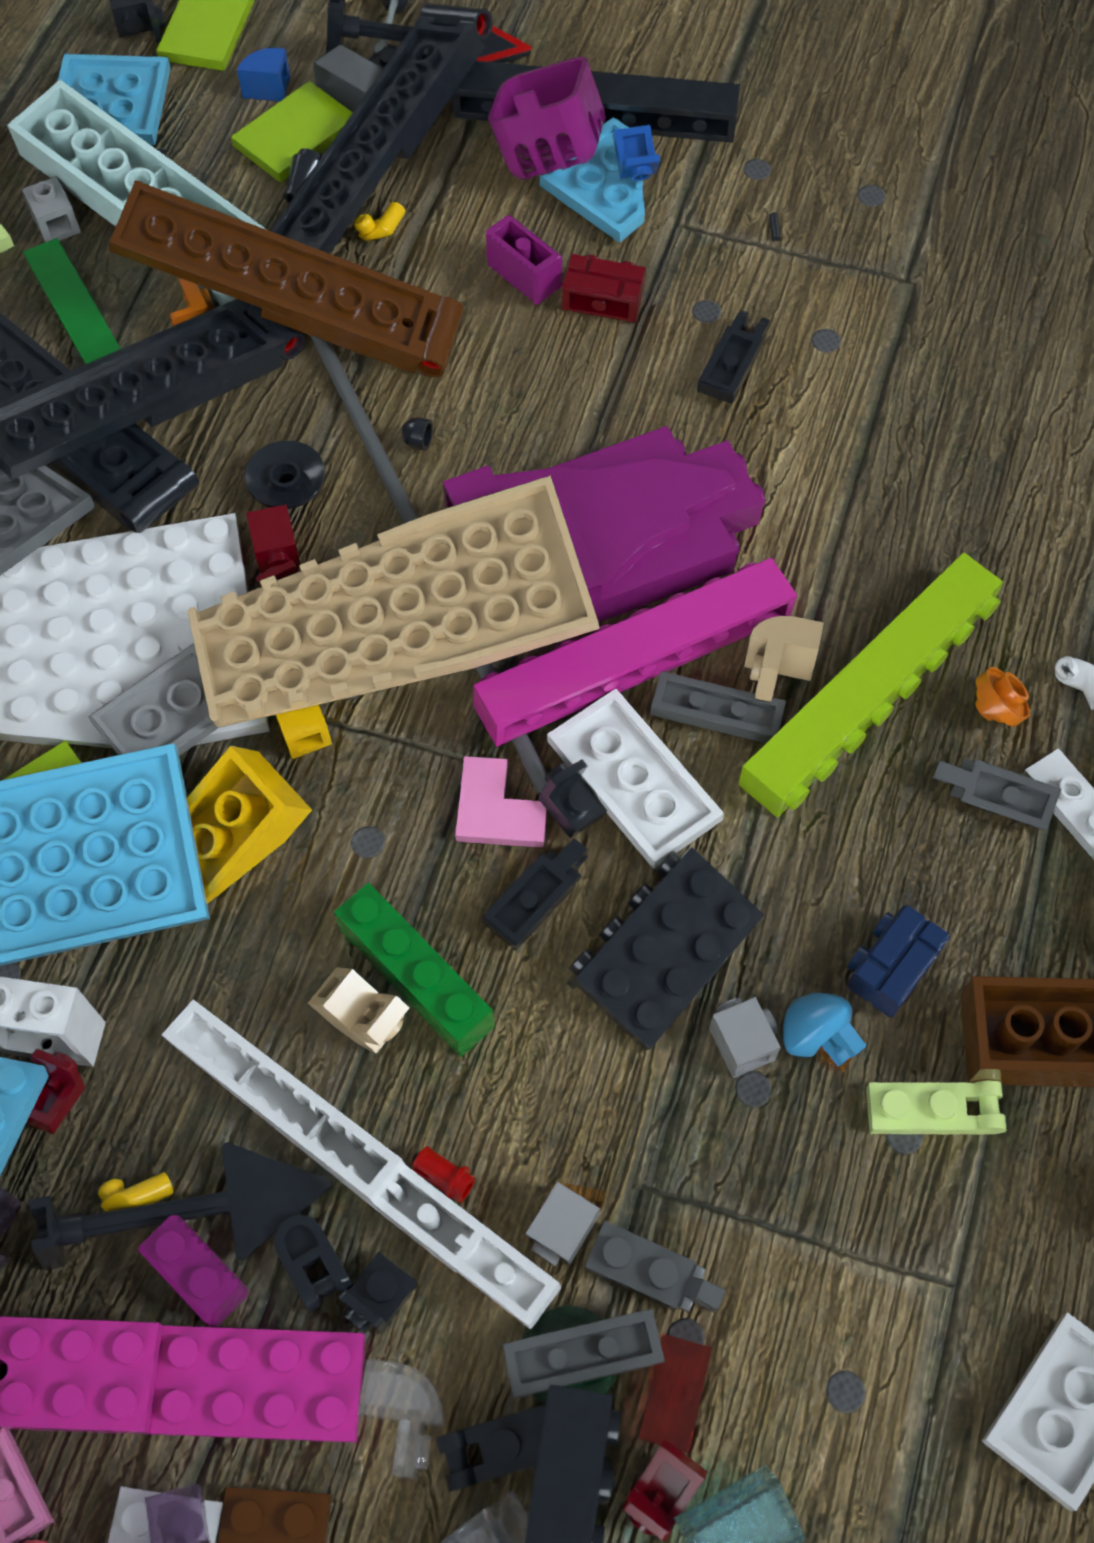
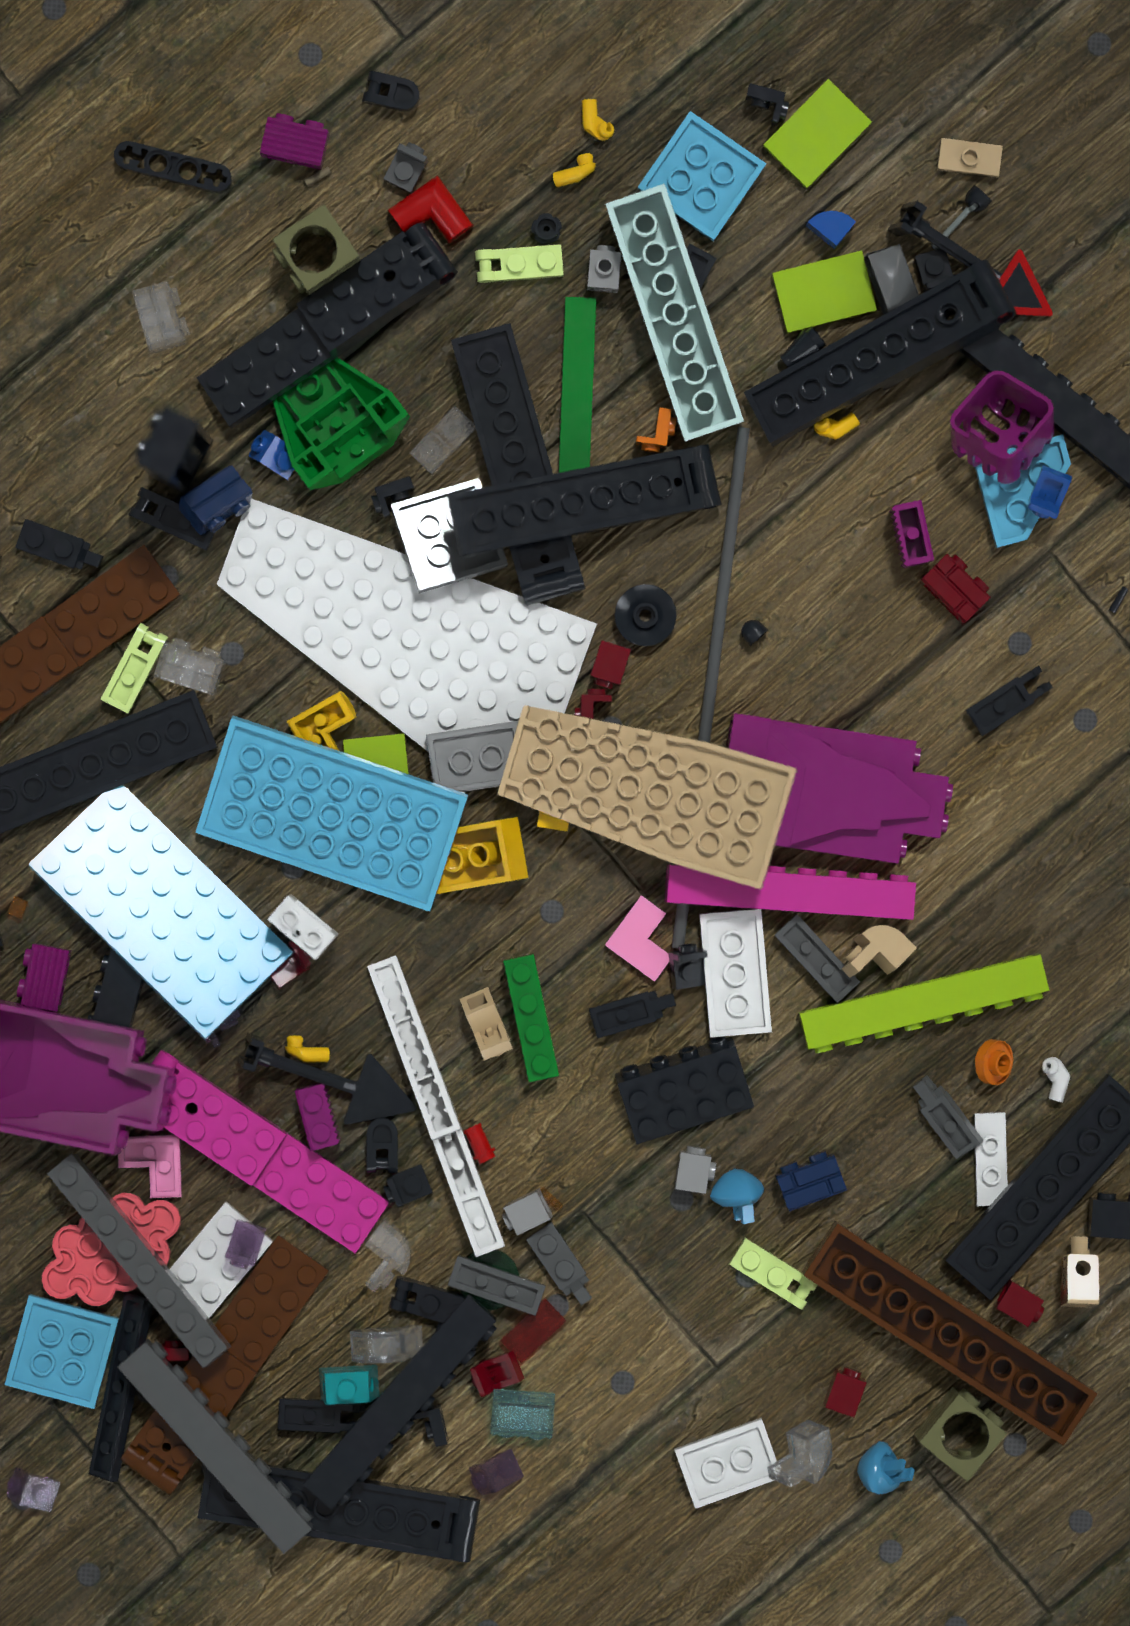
camera: 35 degrees right, 25 degrees up
reddish brown hinge [109,180,464,377] -> none

